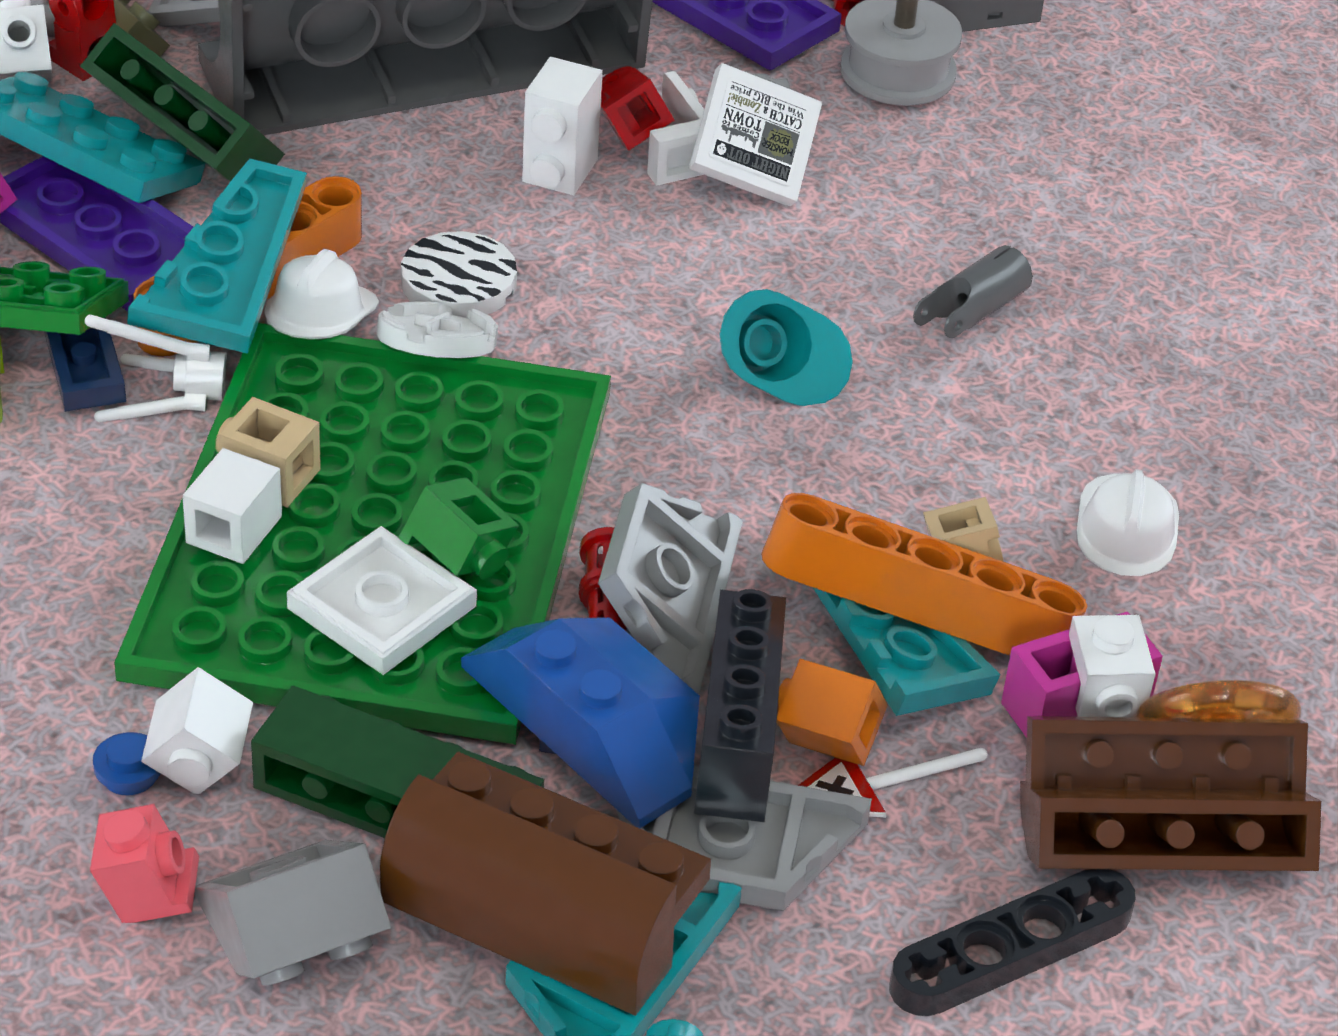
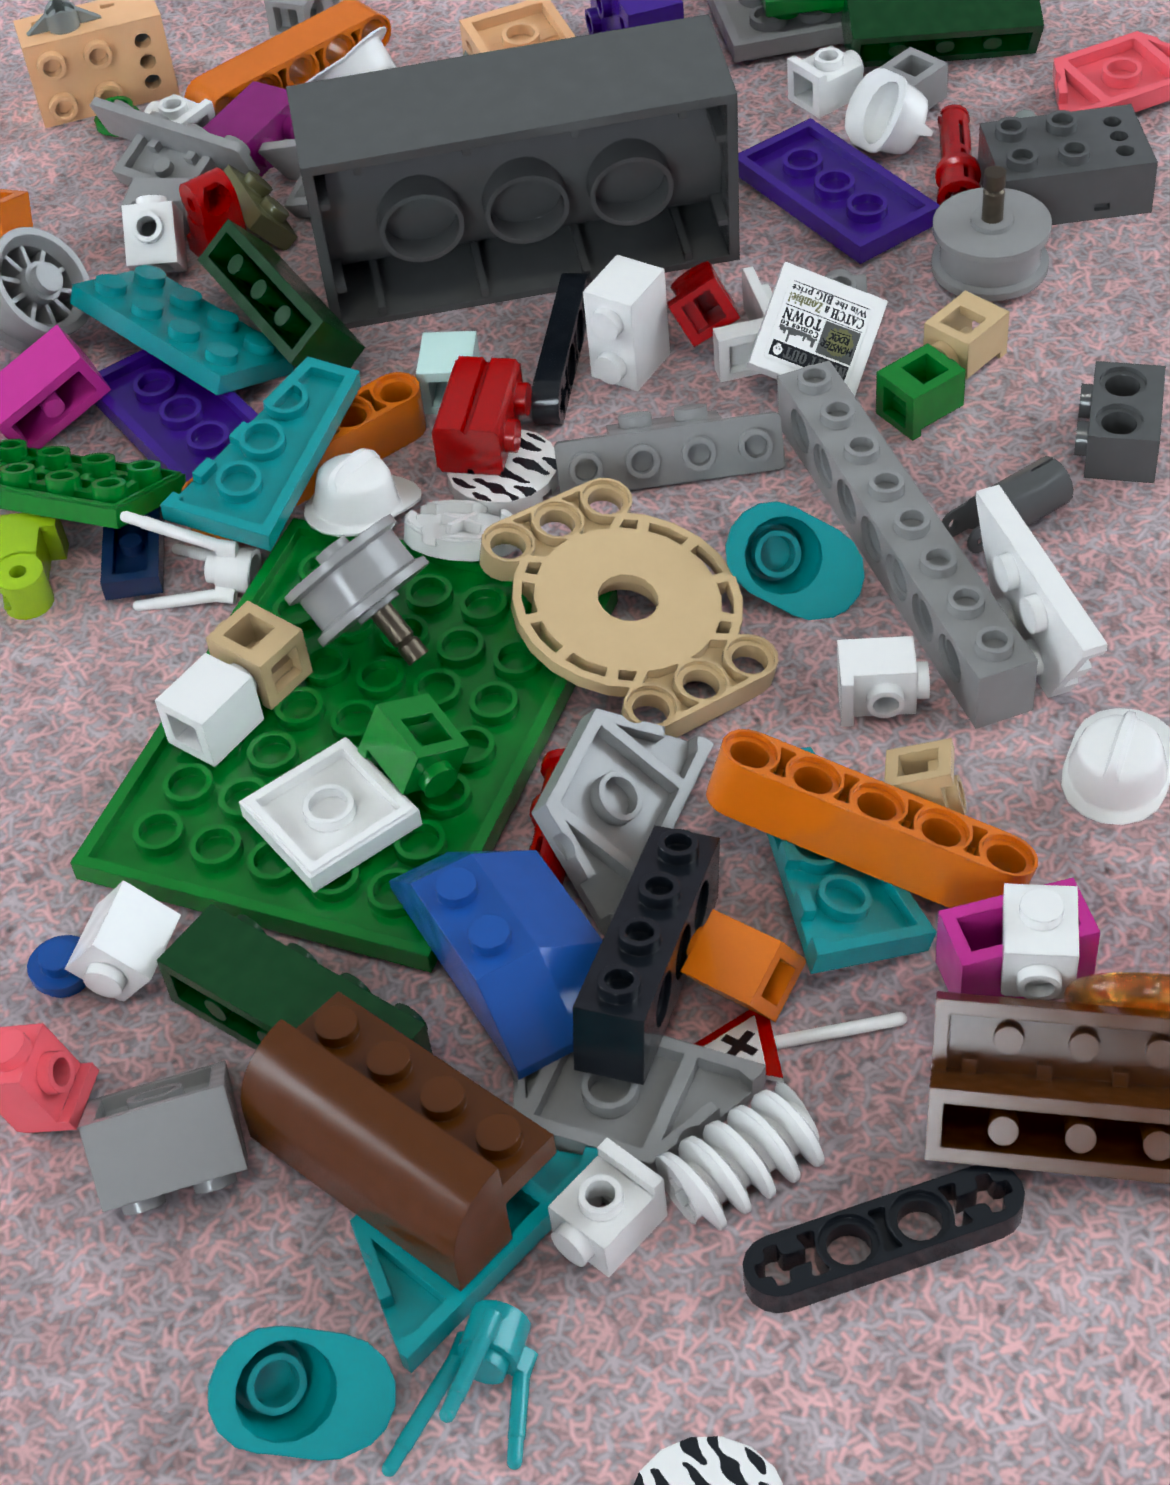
camera: 20 degrees right, 5 degrees up
none -> light grey wheel [284,514,429,666]
none -> light aqua brick [416,331,480,414]
none -> red brick [432,356,532,475]
none -> tan piece [480,478,779,738]
none -> black beam [531,273,592,425]
none -> white brick [548,1138,668,1278]
none -> light grey bracket [554,403,785,494]
none -> white piece [655,1080,825,1230]
none -> light grey brick [777,360,1038,729]
none -> white brick [837,636,930,727]
none -> green brick [876,343,966,441]
none -> tan brick [923,290,1010,380]
none -> white wing [976,485,1107,698]
none -> dark grey brick [1074,361,1166,483]

